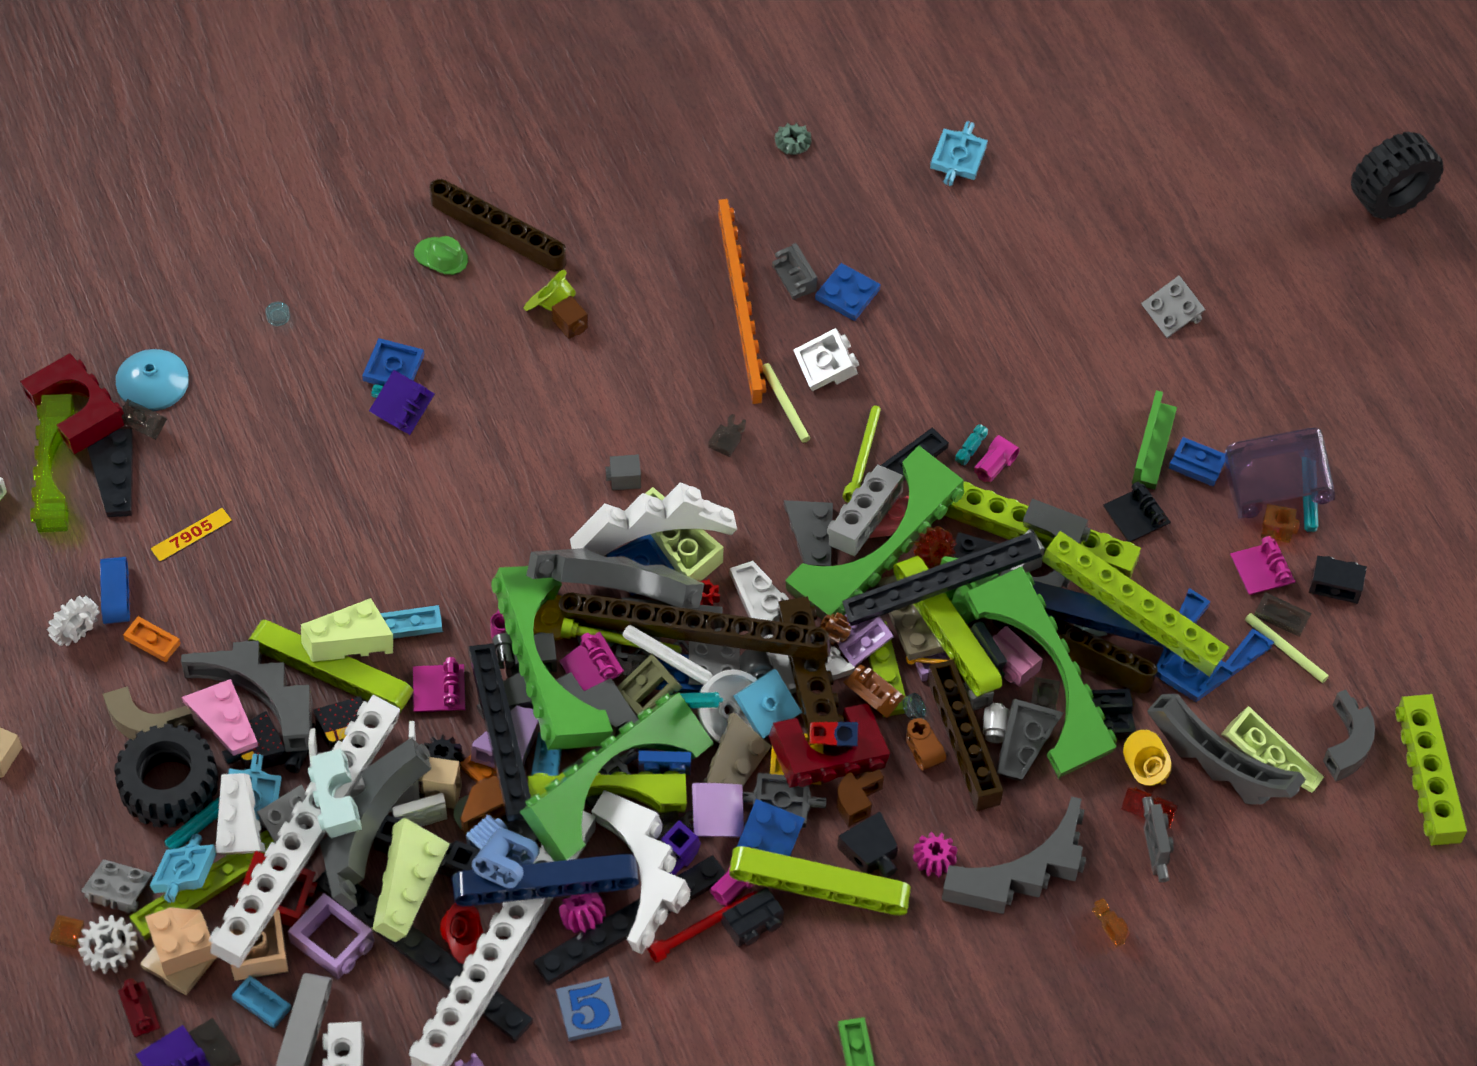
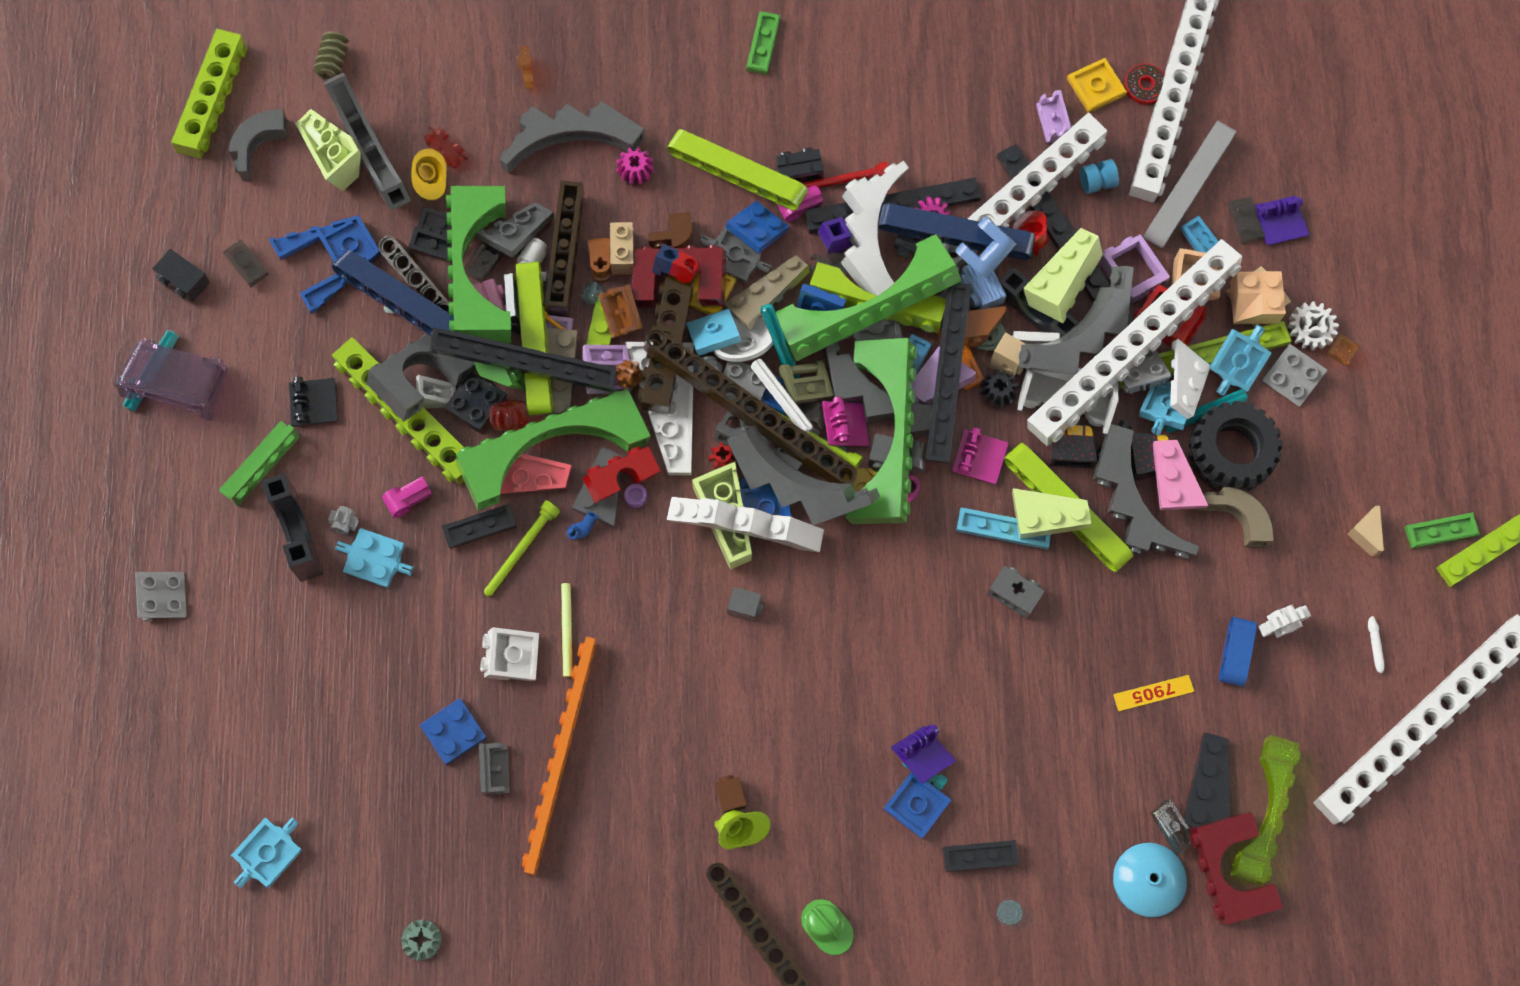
camera: 160 degrees left, 15 degrees up
dark red hinge [118,978,160,1038] -> none
orange plate [123,616,181,662] -> none
light aqua arch [308,748,362,838] -> none
sand blue tile [556,977,622,1041] -> none
lavender slope [692,783,744,838] -> none
clear smoke plate [709,414,746,457] -> none
light grey brick [827,464,903,556] -> none
black torso [837,811,898,878] -> none
teal axle [955,424,988,465] -> none
lime brick [1041,531,1229,677] -> none
dark grey plate [1142,797,1174,883] -> none
blue plate [1169,437,1228,487] -> none
dark pink hinge [1230,536,1295,595] -> none
yellowish green bar [1245,613,1329,683] -> none
clear orange brick [1260,504,1300,543] -> none
none -> black arch [261,473,323,582]
none -> olive piece [313,31,350,81]
none -> light grey gear [328,506,359,535]
none -> medium azure plate [335,528,414,588]
none -> blue arm [567,511,598,540]
none -> red arch [583,446,661,503]
none -> tan brick [610,222,634,275]
none -> medium lavender tile [624,484,648,508]
none -> black plate [942,840,1019,872]
none -> dark grey brick [987,566,1044,619]
none -> dark azure wheel [1079,159,1119,194]

